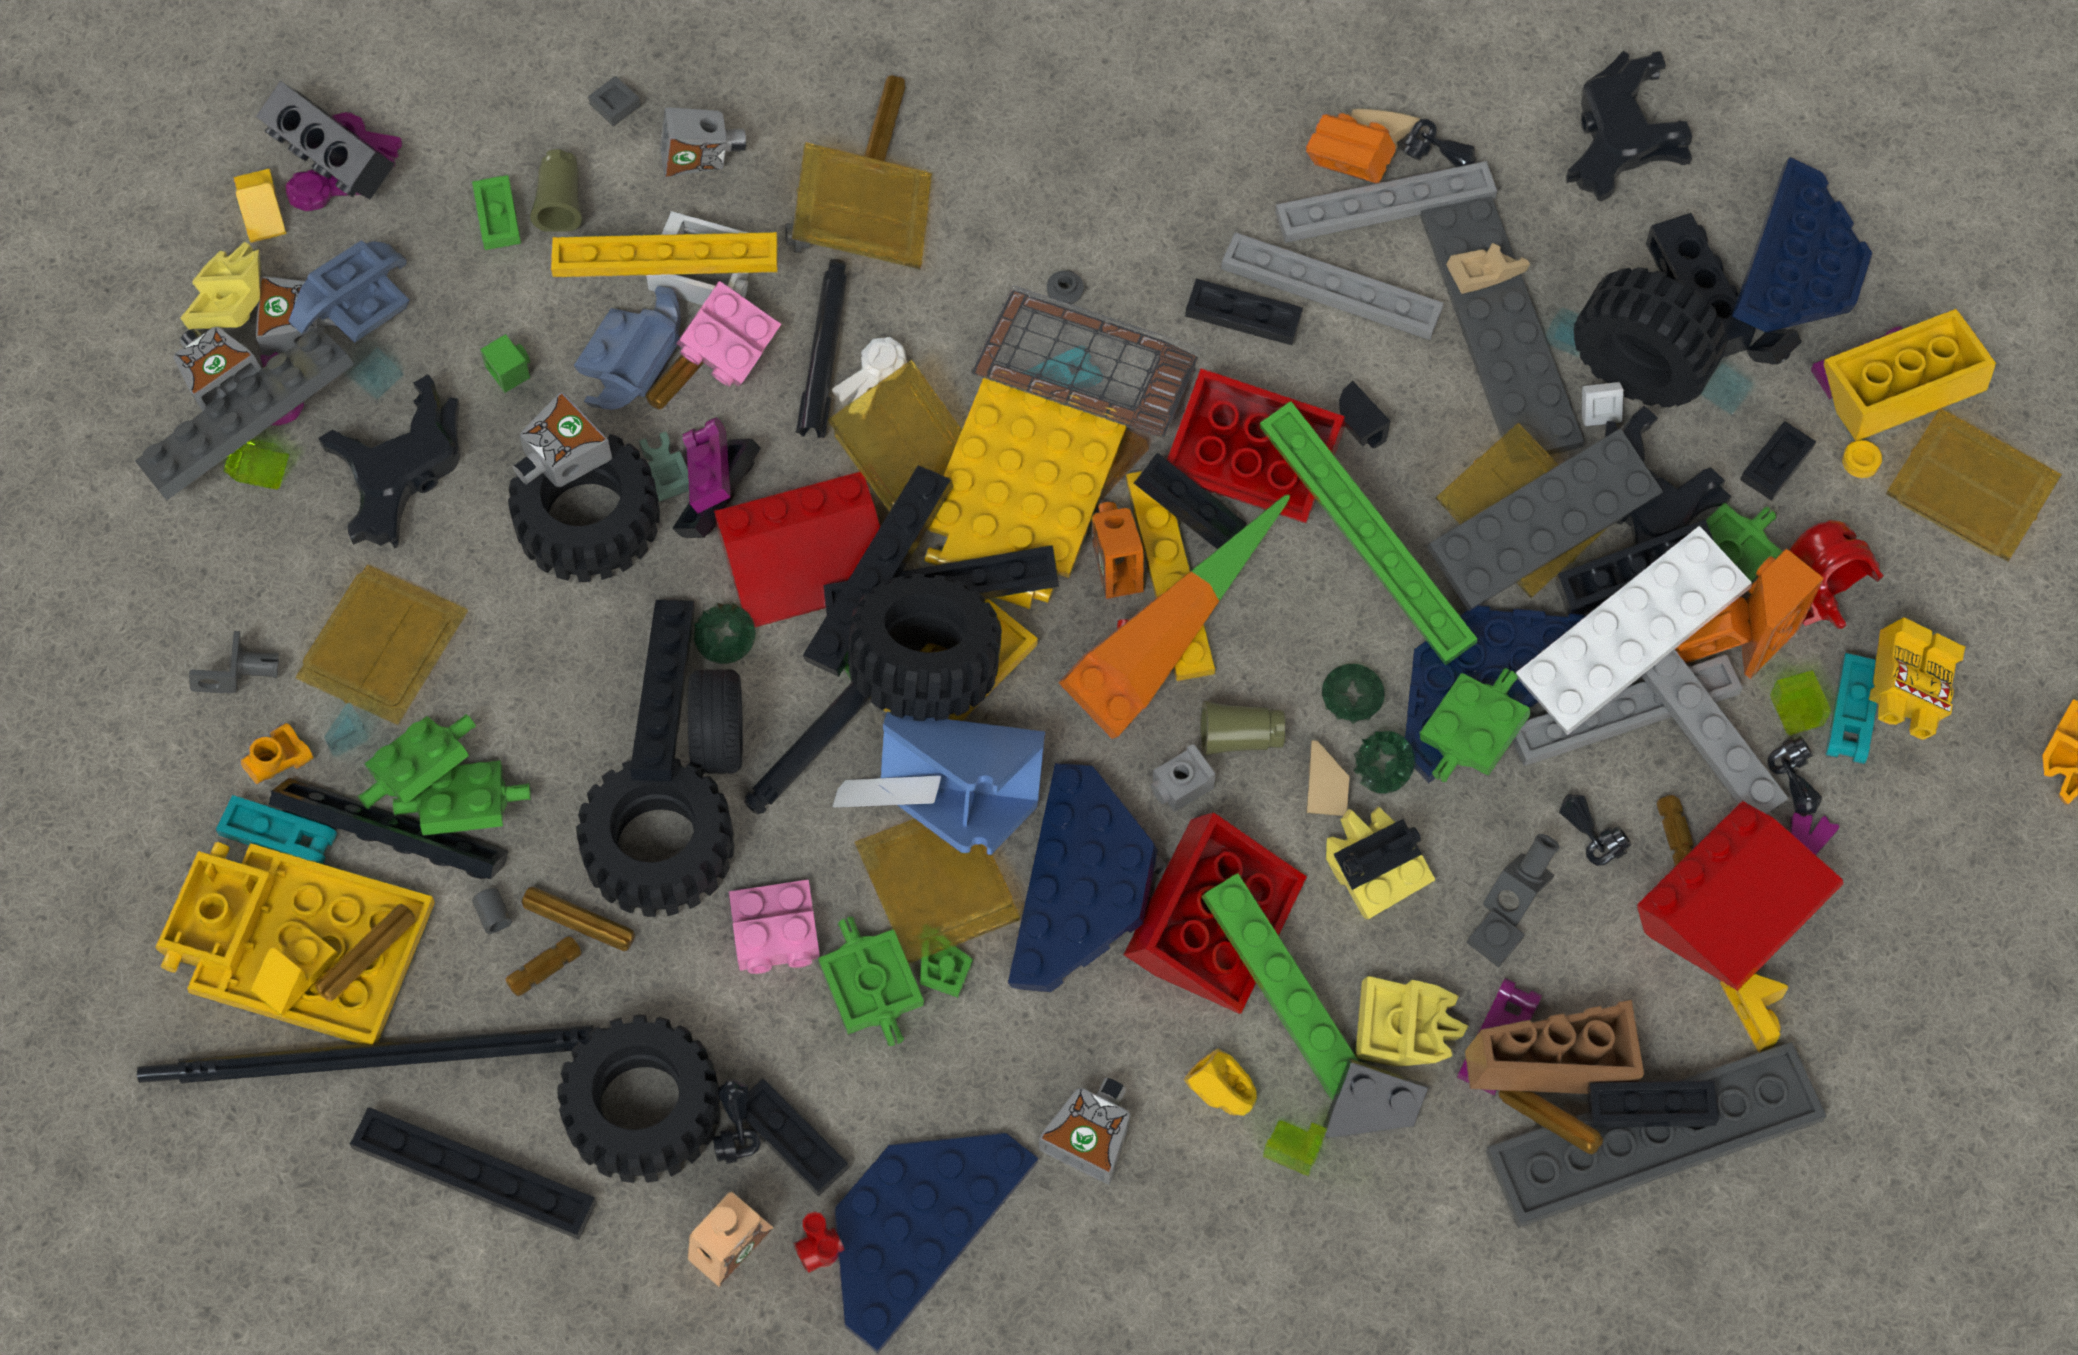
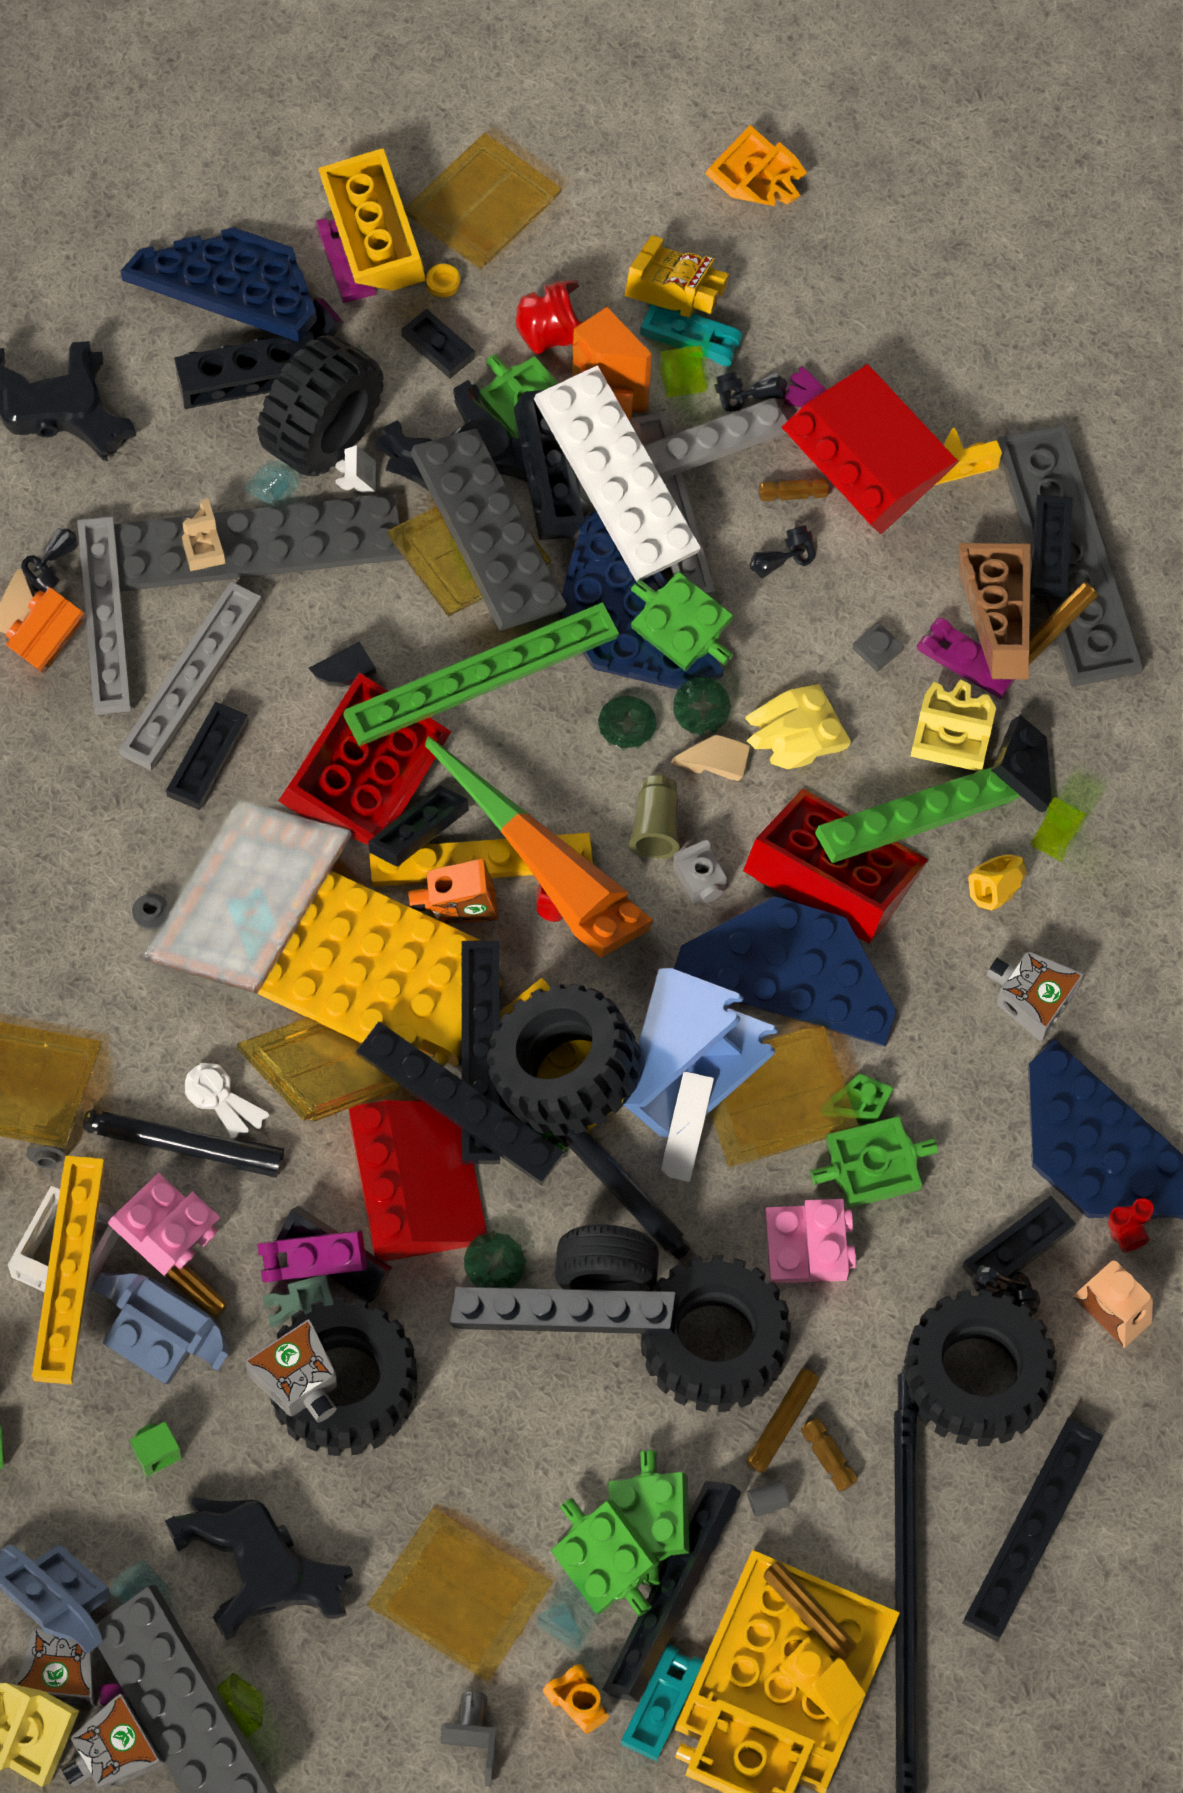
camera: 85 degrees left, 0 degrees up
black hinge [1333,819,1422,890] -> none
dark grey bracket [1483,834,1560,926] -> none

